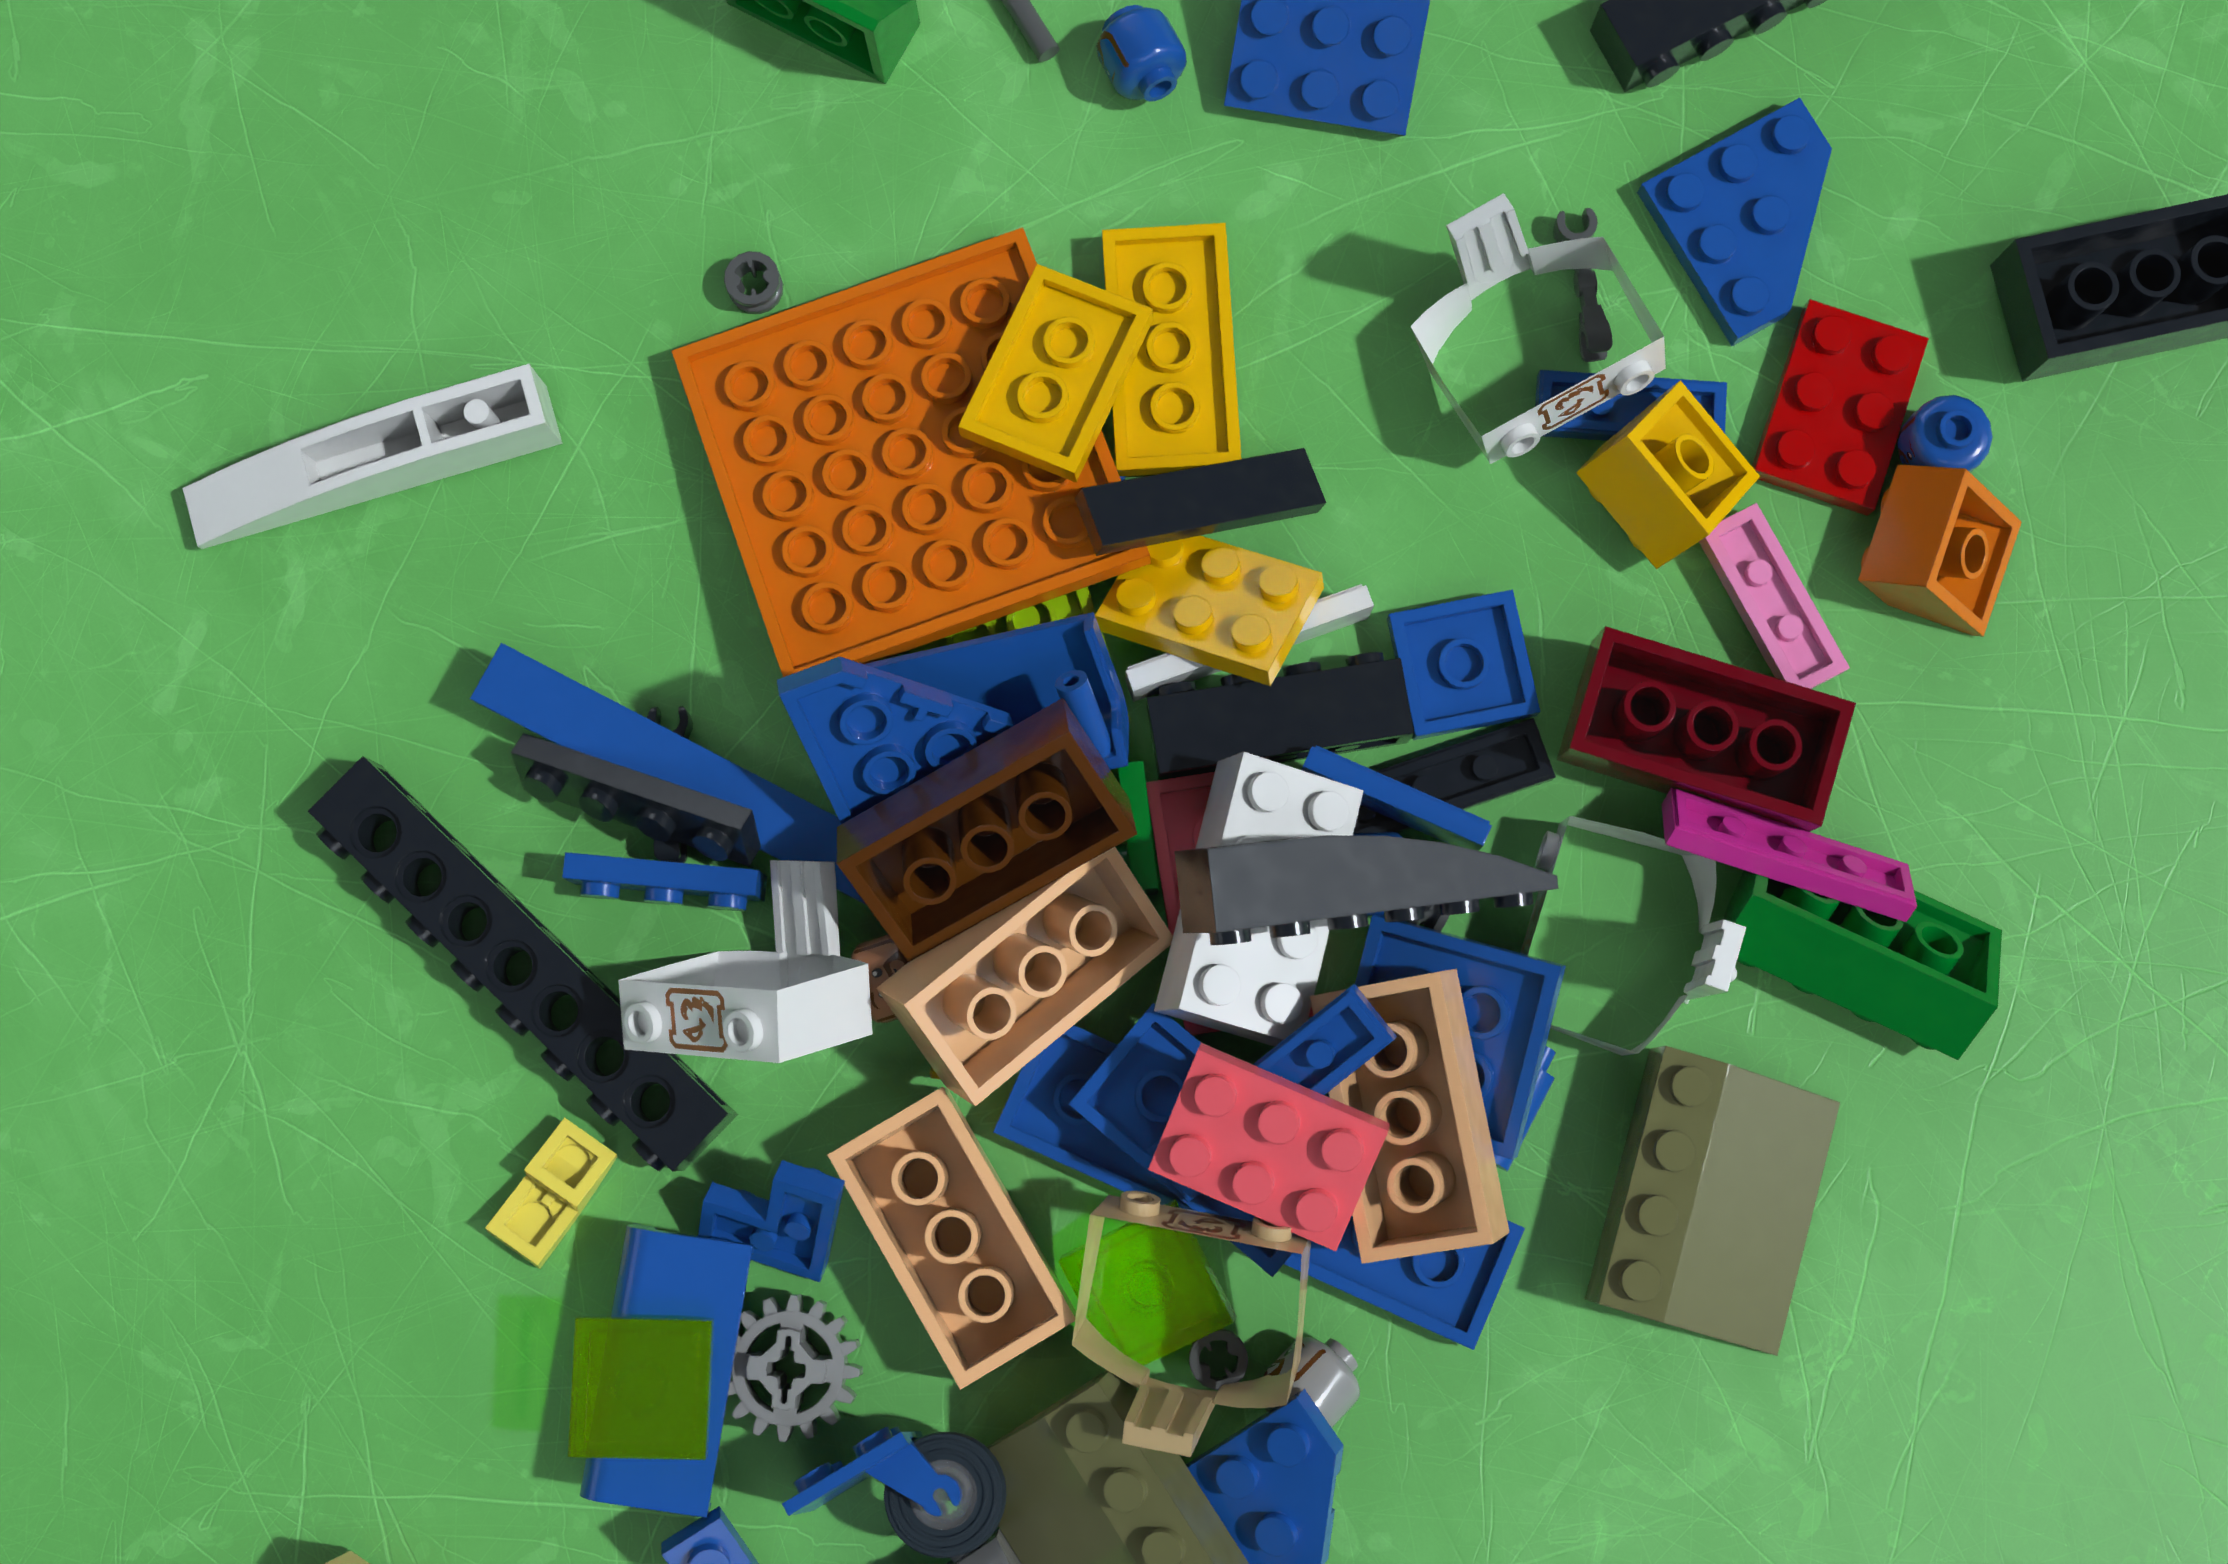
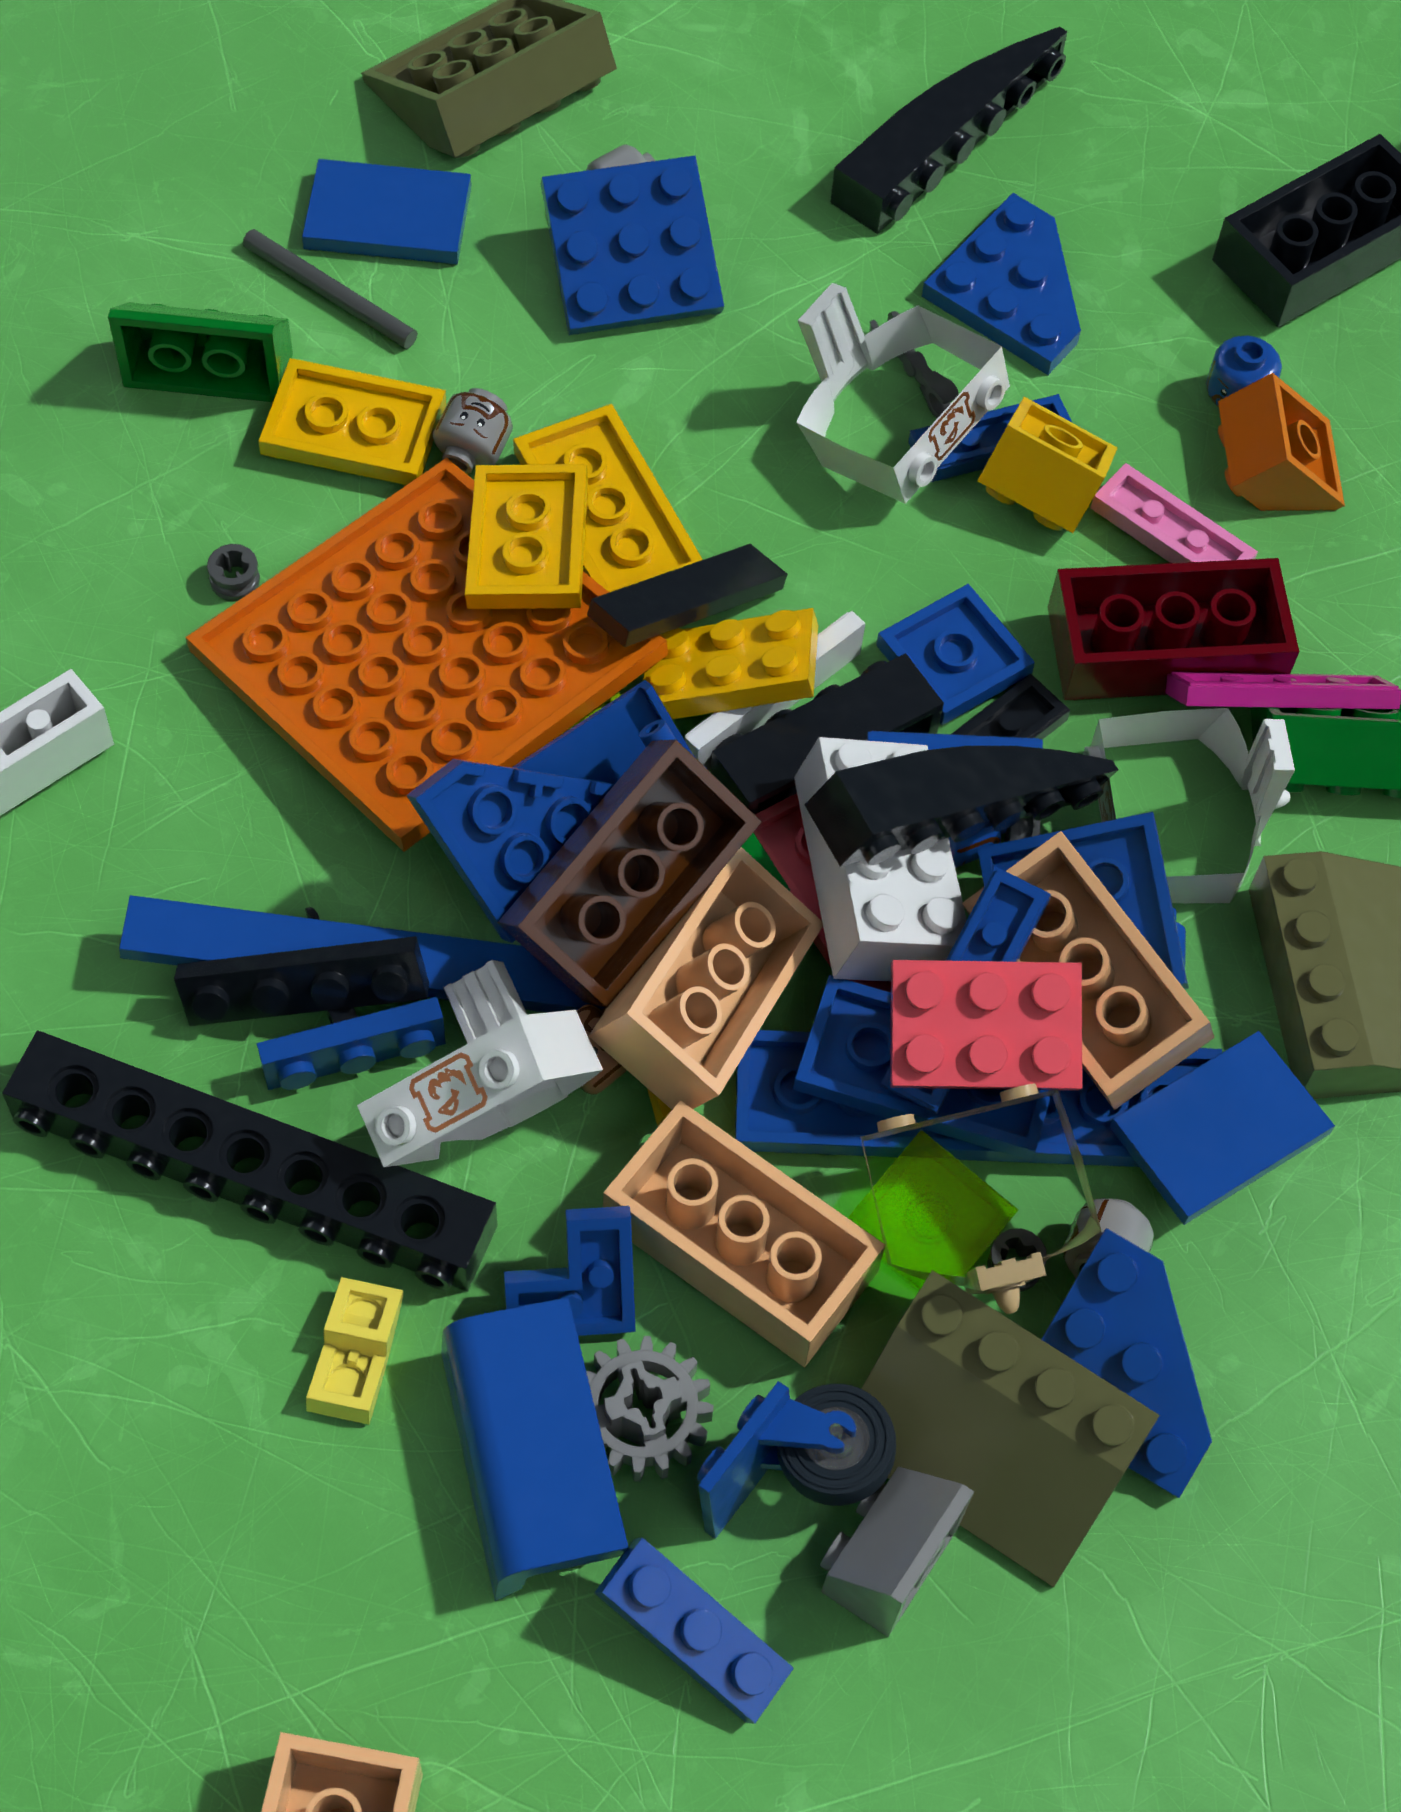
camera: 30 degrees left, 20 degrees down
clear neon green tile [568,1316,714,1460] -> none
blue head [1096,5,1187,101] -> none
red plate [1752,299,1929,516] -> none
none -> yellow plate [258,358,446,485]
none -> light grey head [433,388,513,473]
none -> blue tile [1110,1031,1335,1225]

